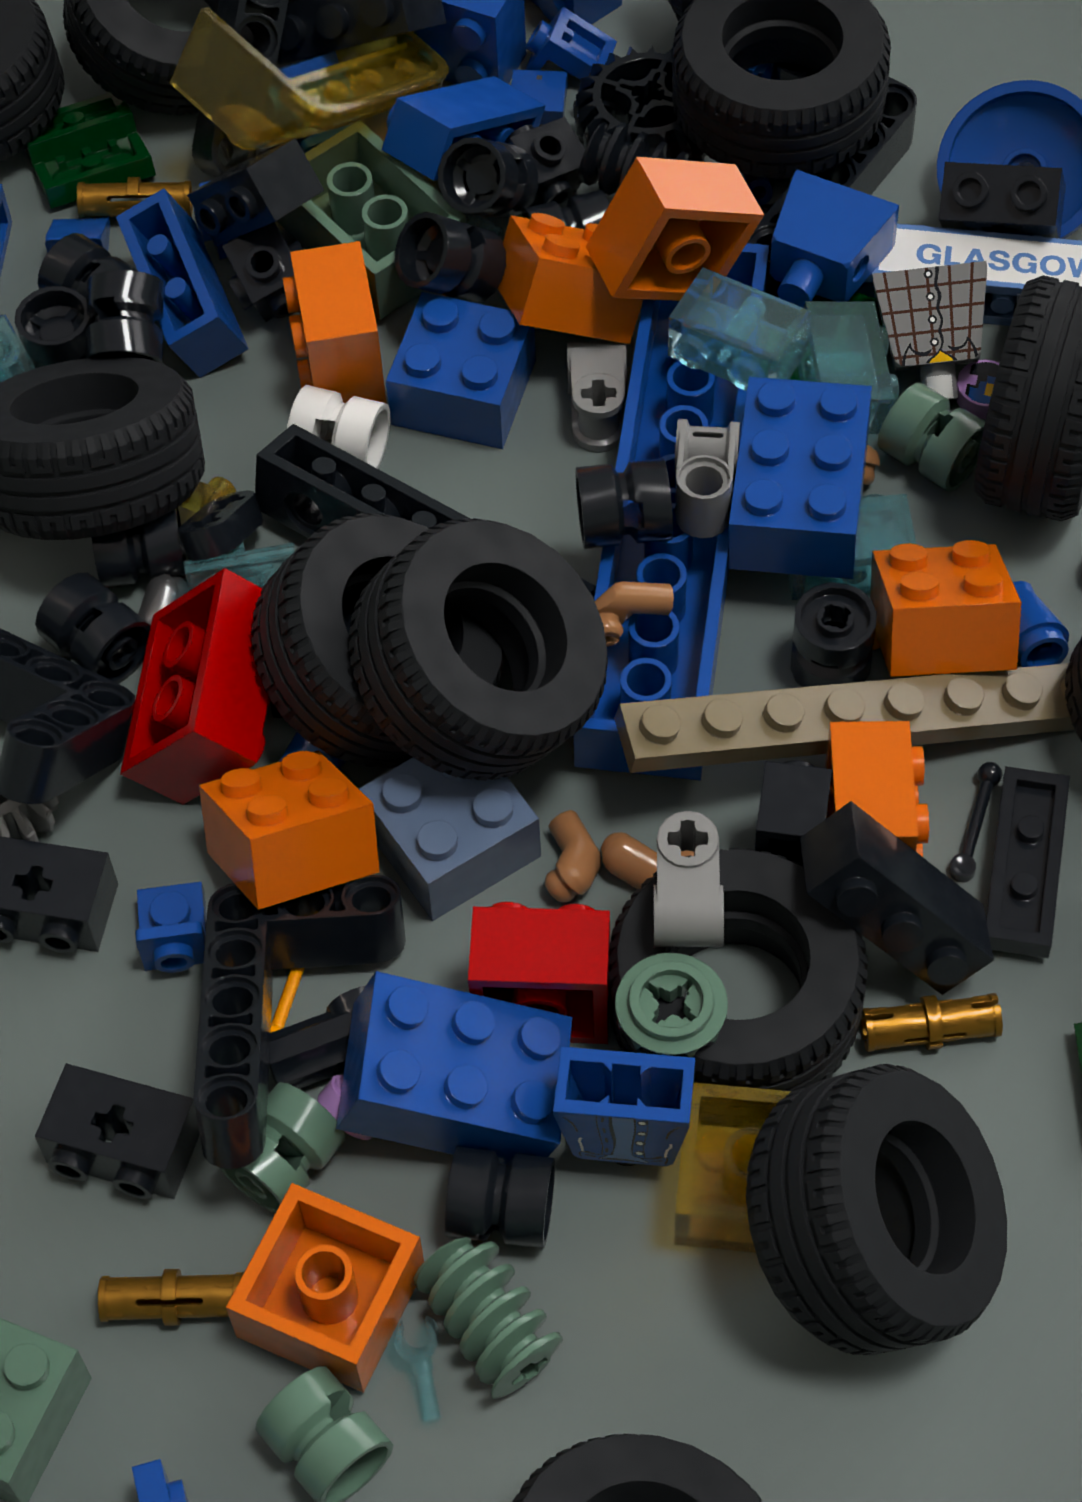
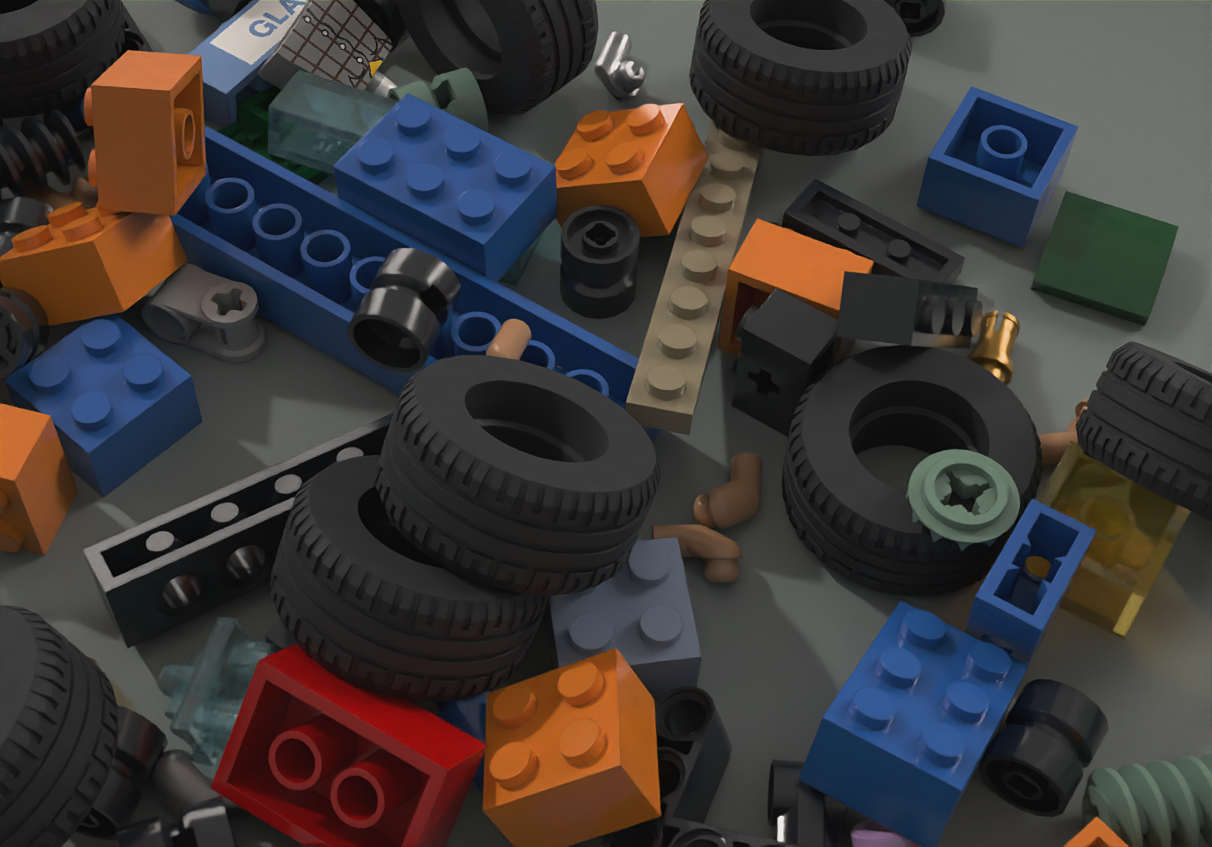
camera: 70 degrees left, 5 degrees down
black beam [178,490,264,561] -> none
white wheel [287,385,390,469] -> none
red brick [468,902,610,1044] -> none
light grey piece [654,811,724,947] -> none
clear light blue brick [668,267,811,391] -> none
light grey piece [675,419,740,538] -> none
blue torso [770,170,899,310] -> none
tile [956,360,999,419] -> none

